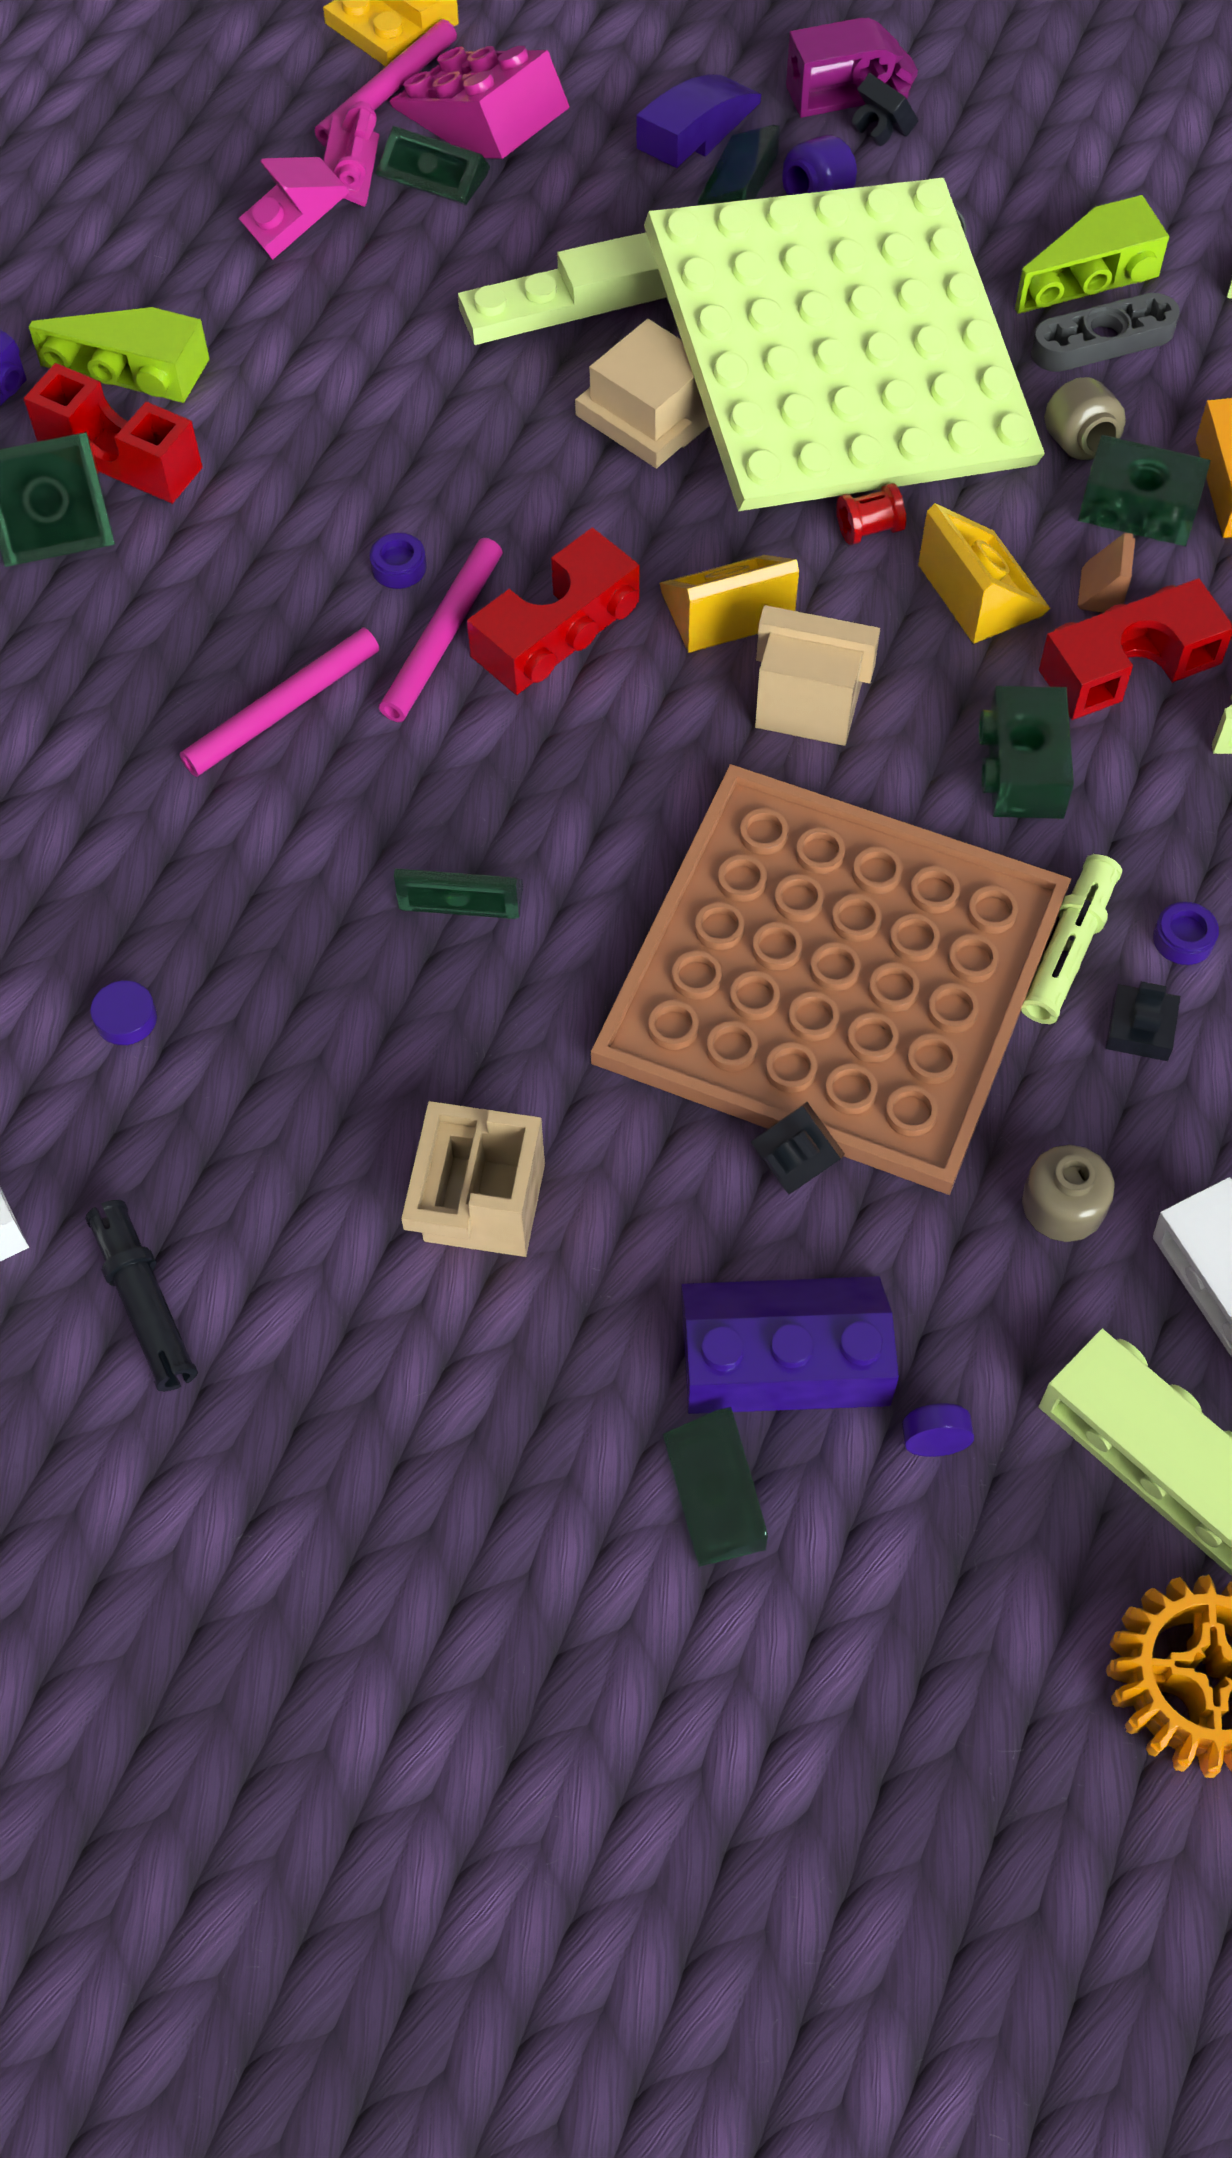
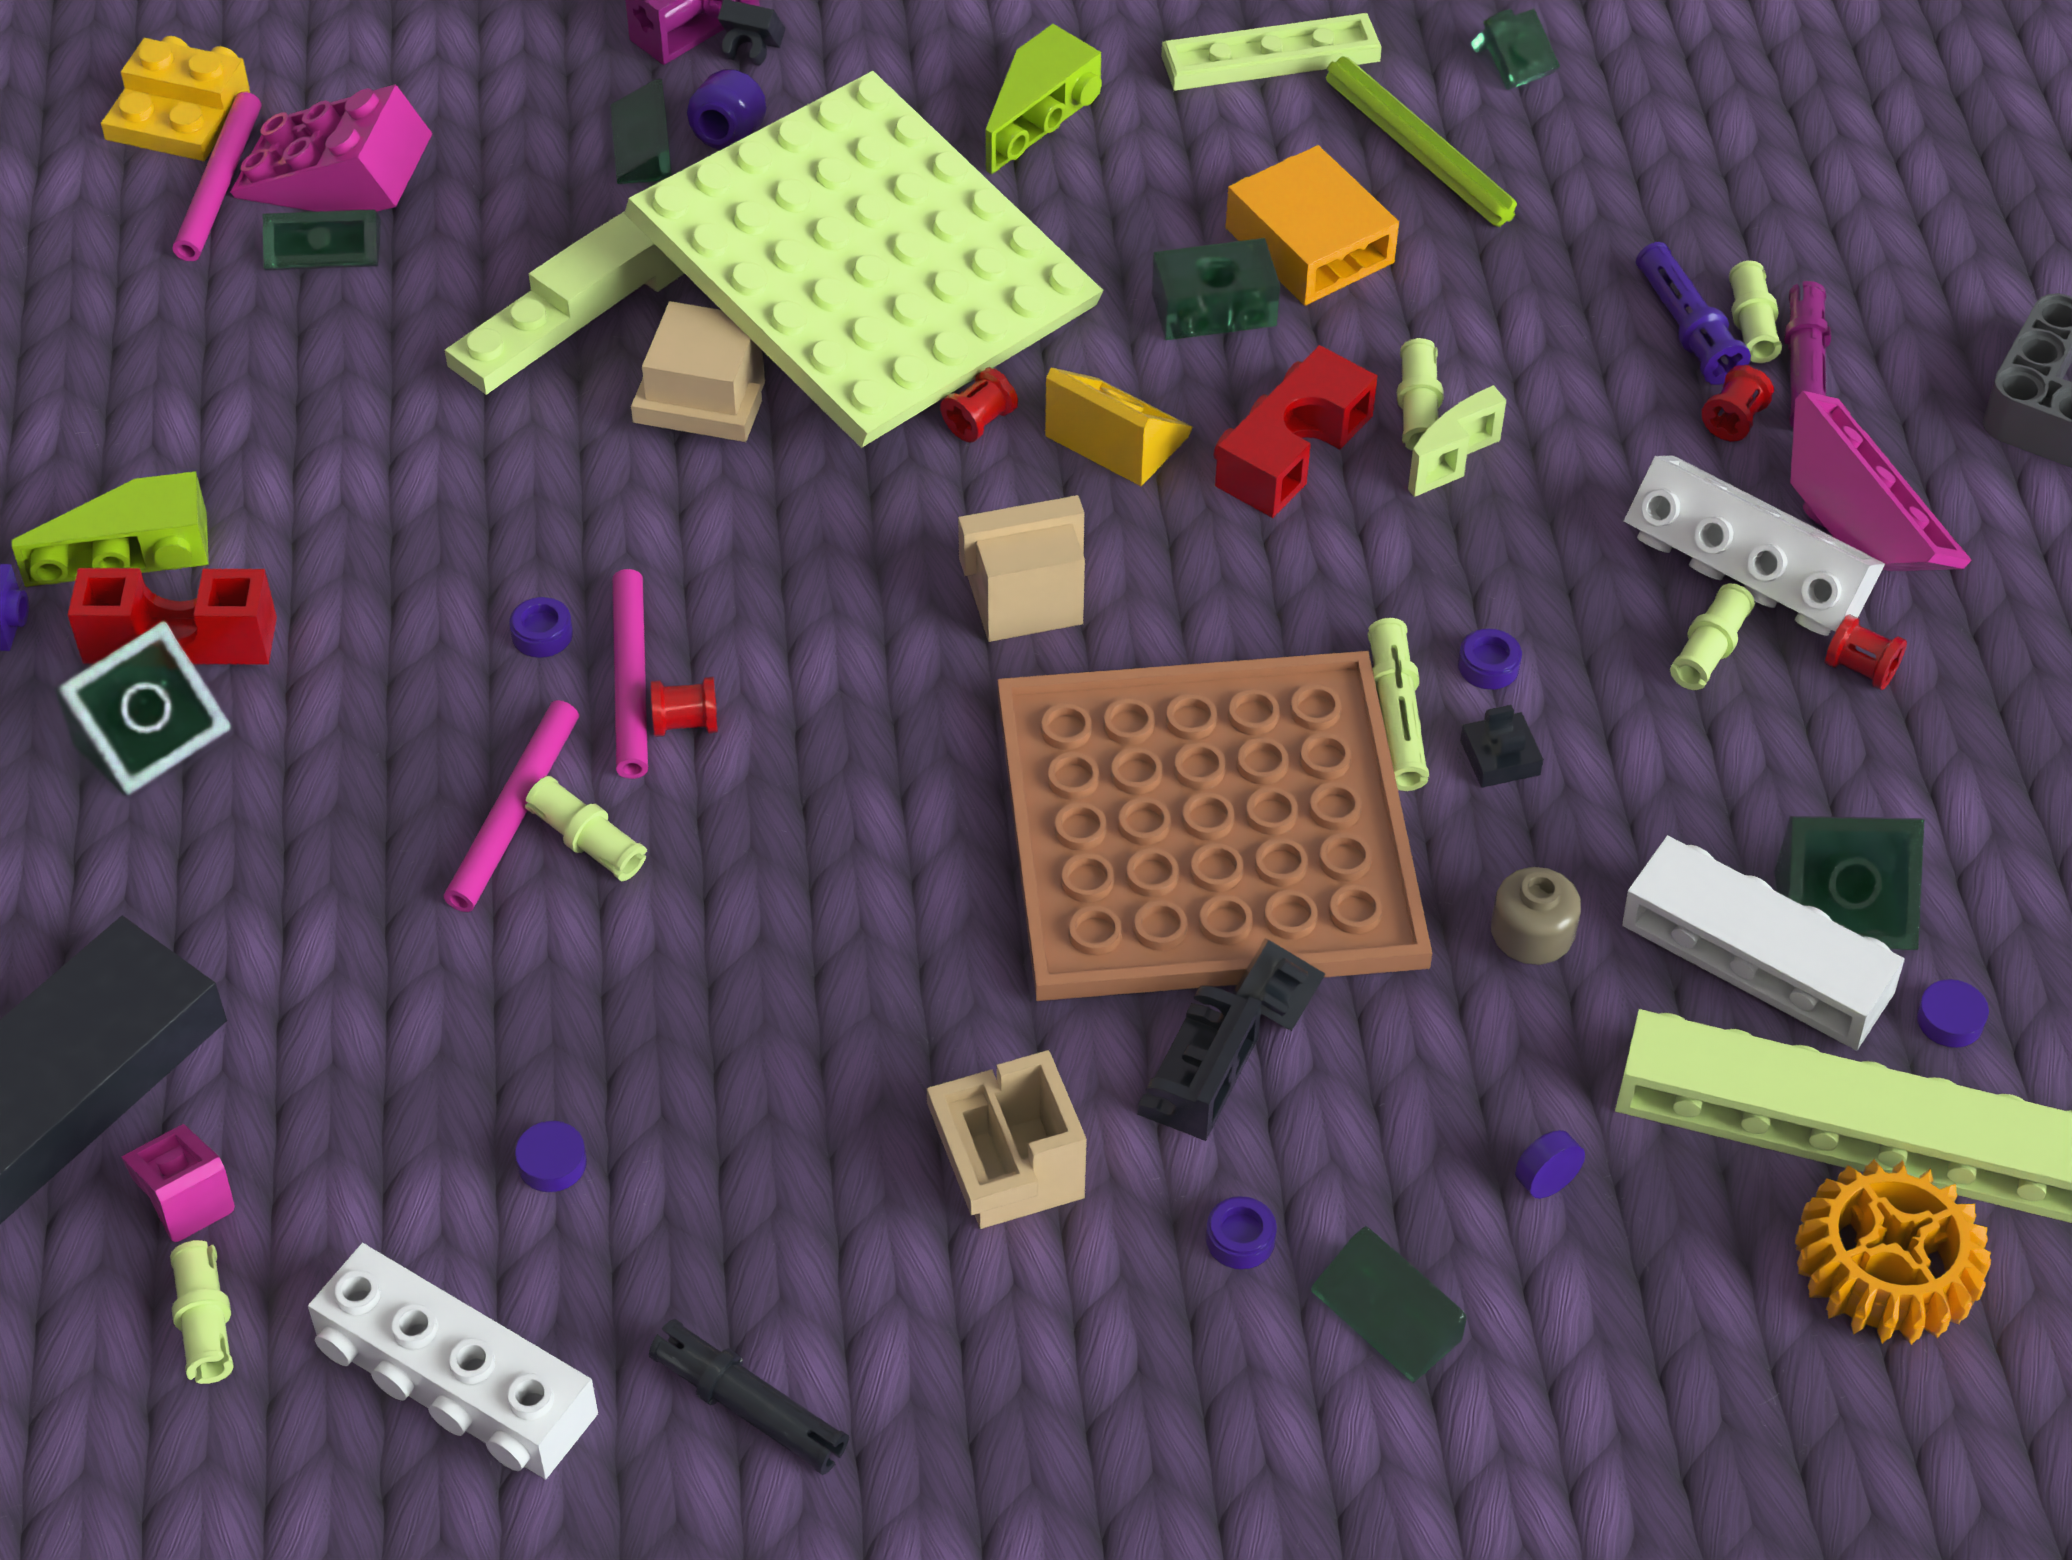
camera: 30 degrees left, 10 degrees down
dark pink slope [239,157,350,260] -> none
dark pink hinge [323,101,380,207] -> none
clear green slope [394,868,523,919] -> none
red arch [467,527,640,696] -> none
dark purple slope [636,74,761,168] -> none
yellow slope [660,555,799,653] -> none
dark purple slope [681,1276,899,1414] -> none
clear green brick [979,686,1074,819] -> none
dark grey beam [1031,293,1180,372] -> none
dark tan head [1044,377,1126,460] -> none
nougat slope [1078,533,1135,613] -> none
none -> yellowish green pin [525,776,647,881]
none -> red bush [651,677,718,737]
none -> black hinge [1137,986,1262,1141]
none -> dark purple tile [1206,1196,1277,1269]

